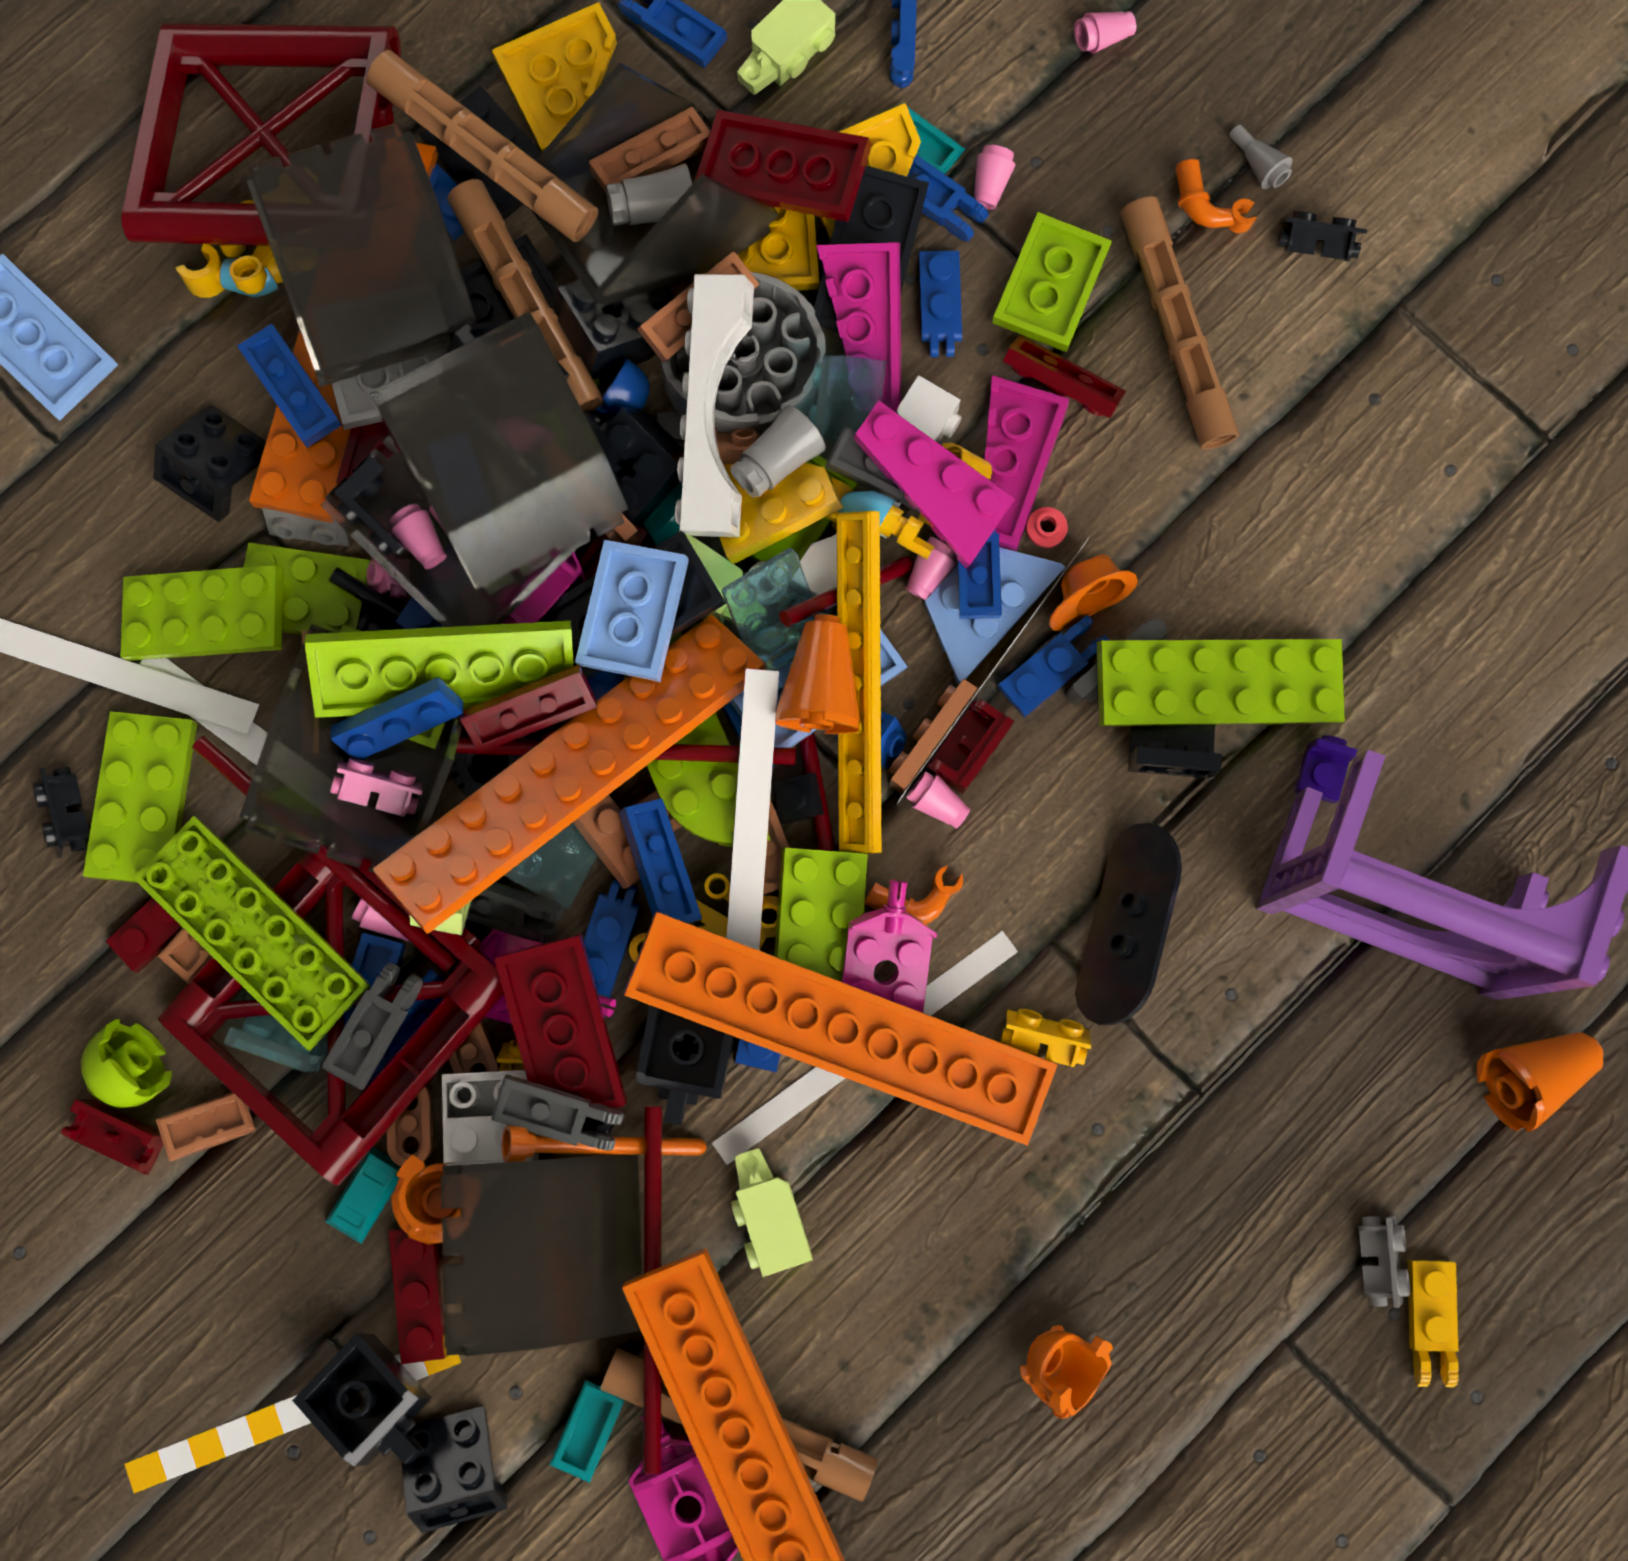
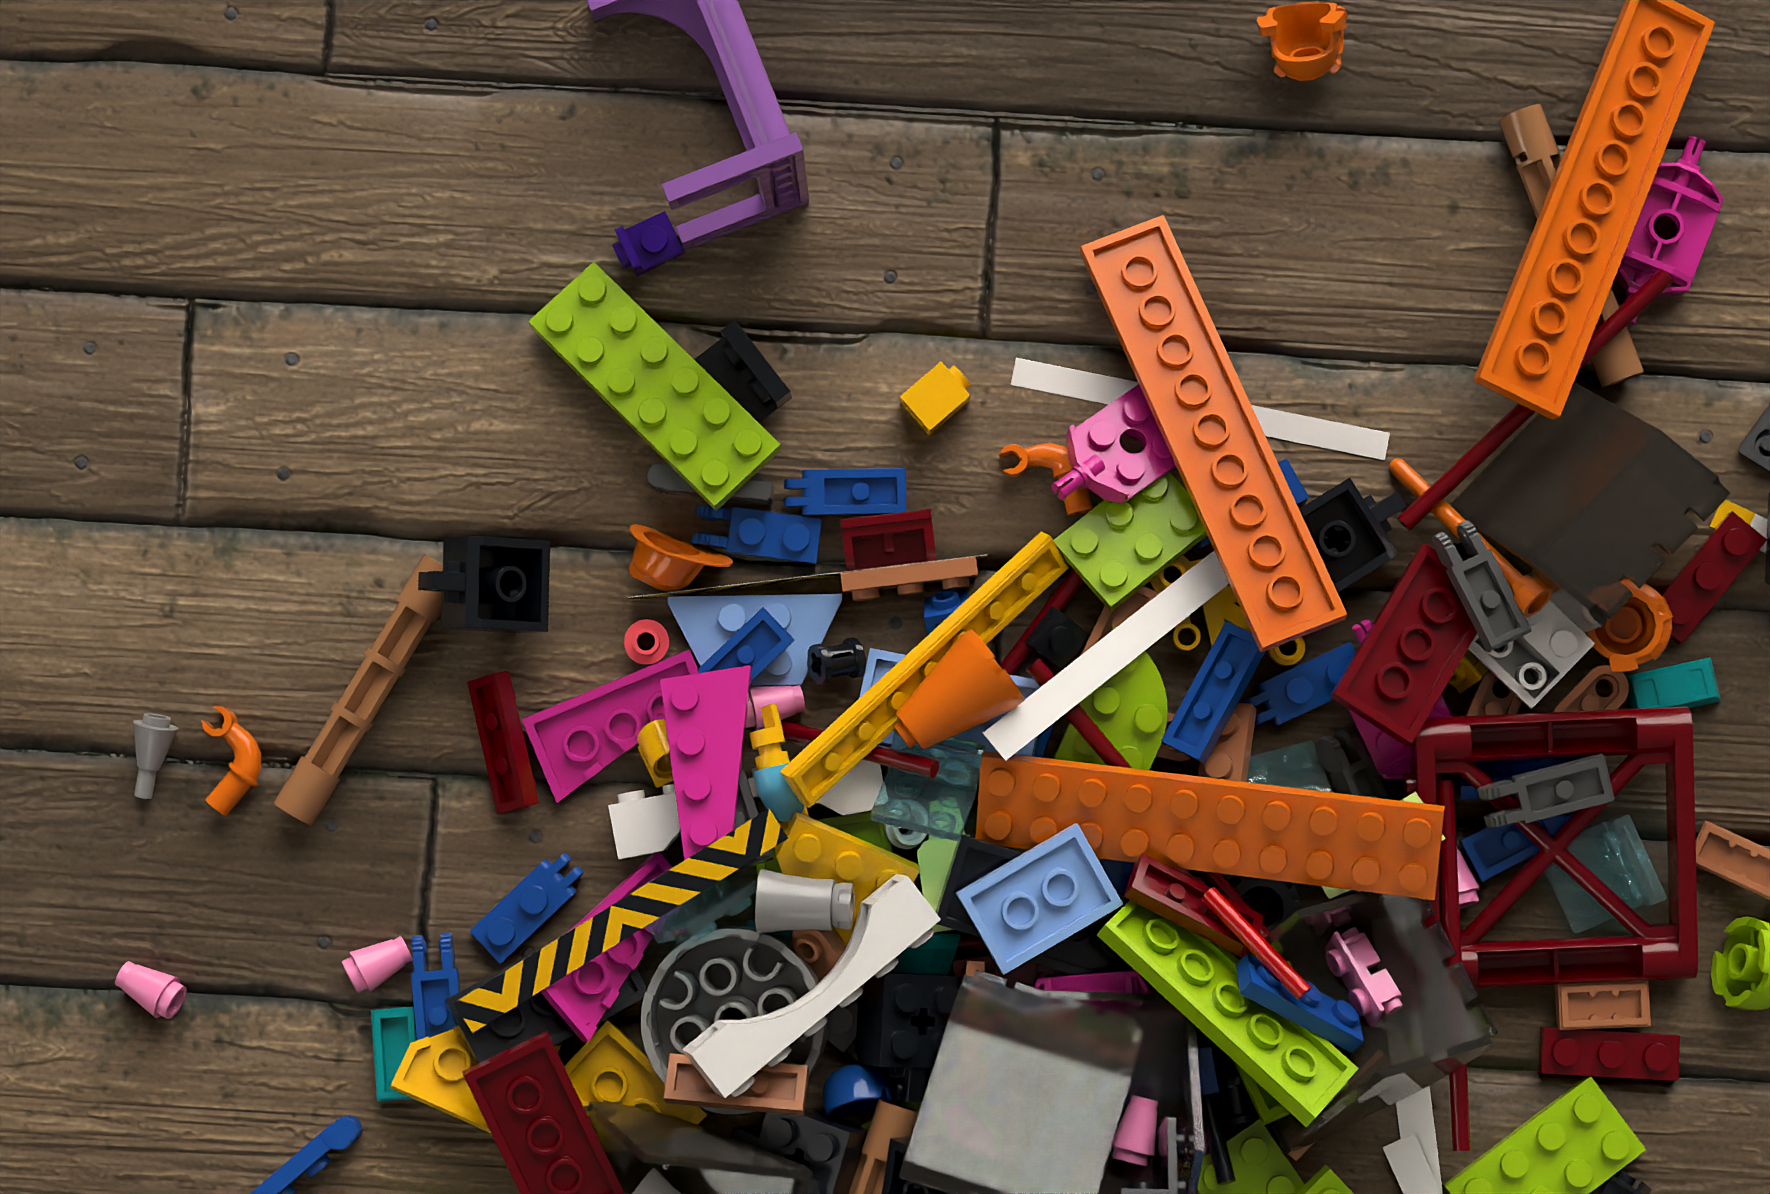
camera: 130 degrees left, 5 degrees up
lime plate [133,816,371,1051] -> none
teal tile [549,1380,625,1483] -> none
yellowish green hinge [731,1148,813,1277] -> none
bright pink cone [906,771,971,829] -> none
lime plate [992,212,1112,352] -> none
yellow hinge [1000,1009,1091,1067] -> none
black piece [1075,823,1182,1025] -> none
black hinge [1278,211,1367,261] -> none
none -> black hinge [418,536,550,633]
none -> sticker [453,808,788,1033]
none -> blue hinge [784,468,906,516]
none -> black bush [807,637,866,685]
none -> yellow brick [900,362,971,436]
none -> red bar [1201,887,1312,1000]

